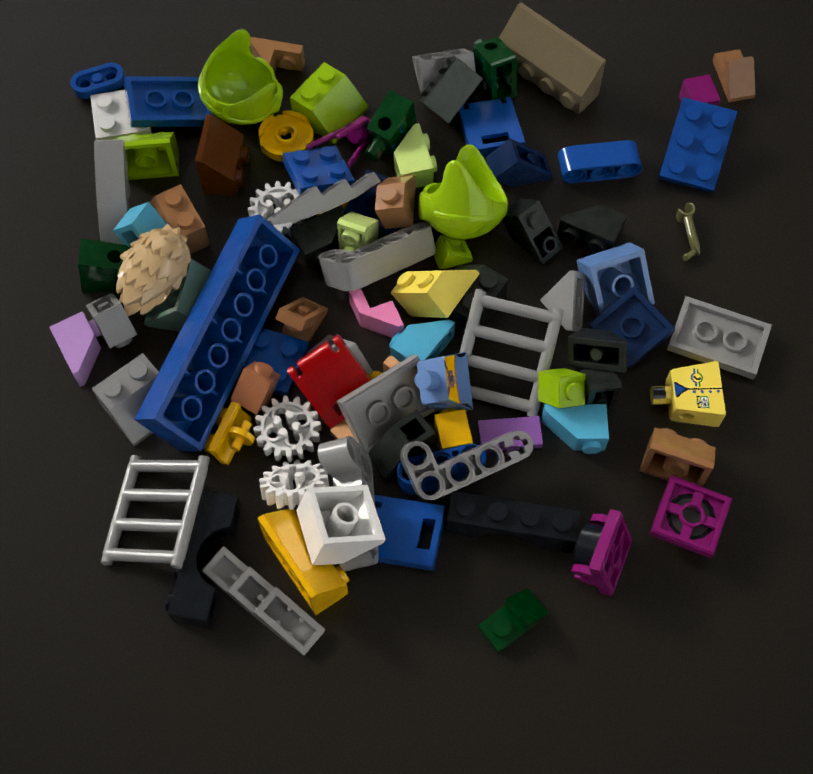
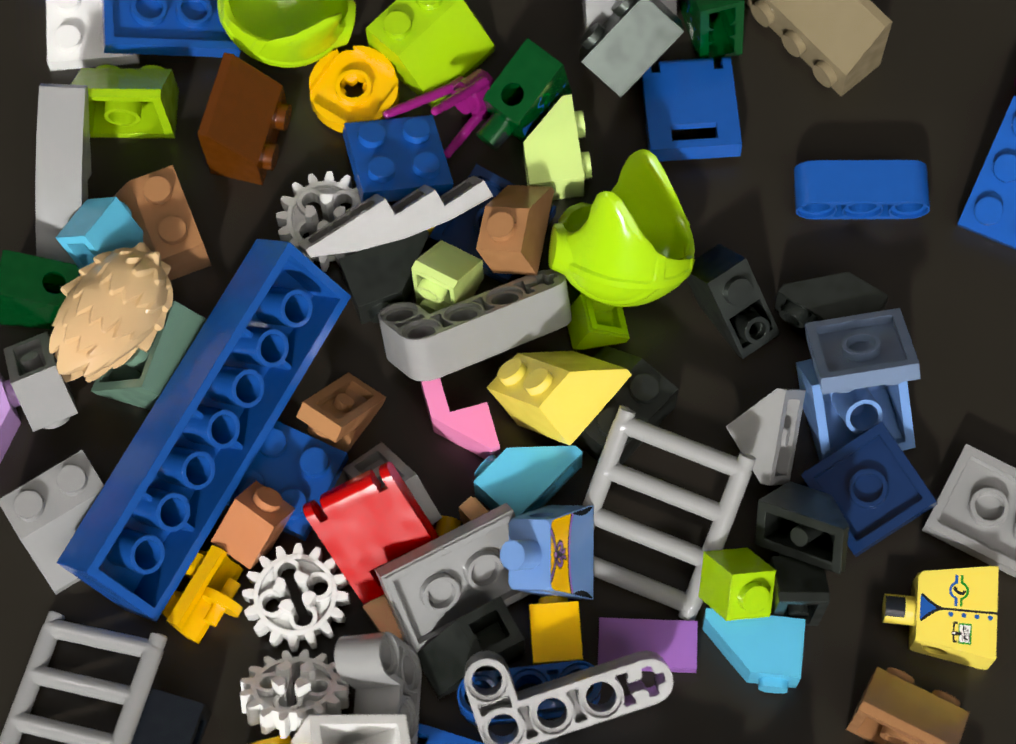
camera: 10 degrees right, 5 degrees up
dark blue slope [486,138,553,187] -> none
olive piece [676,203,700,261] -> none
none -> sand blue plate [805,308,920,395]

